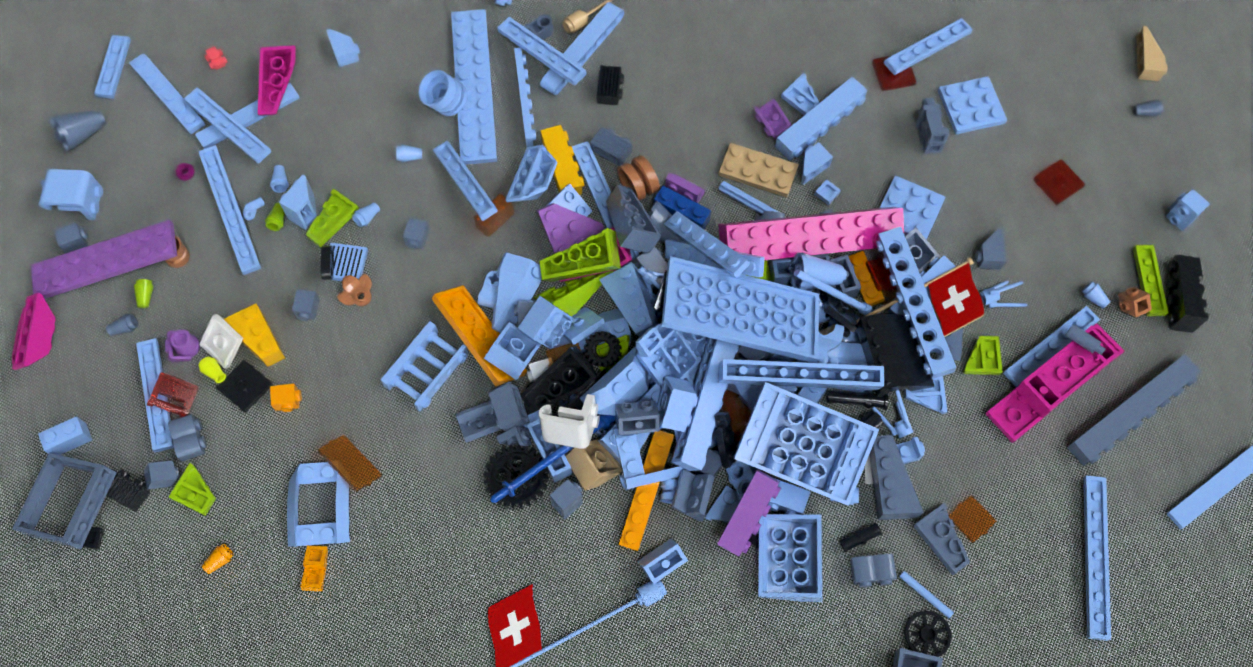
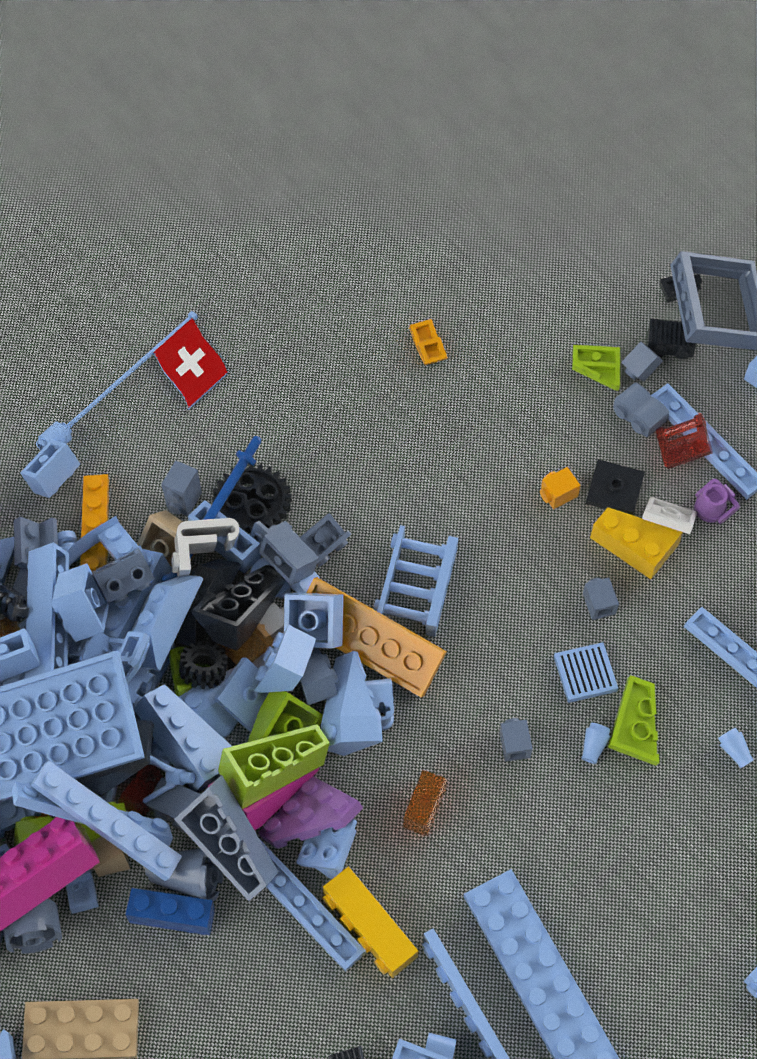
camera: 160 degrees right, 5 degrees down
neon yellow cone [198,357,226,383] -> none
light orange cone [201,544,234,574] -> none
light blue arm [243,197,265,220] -> none
lime cone [265,203,285,231] -> none
light blue slope [279,174,317,230] -> none
light blue wedge [287,461,351,547] -> none
clear orange piece [318,435,382,492] -> none
black beam [321,245,334,280] -> none
nougat plate [337,274,372,307] -> none
light blue cone [396,144,422,162] -> none
light blue wheel [418,70,467,116] -> none
light blue tile [432,140,498,221] -> none
light blue wedge [505,145,558,202] -> none
sand blue brick [590,127,632,167] -> none
nougat wheel [617,155,660,201] -> none
medium lavender bracket [665,173,705,203] -> none
light blue axle [719,181,778,215] -> none

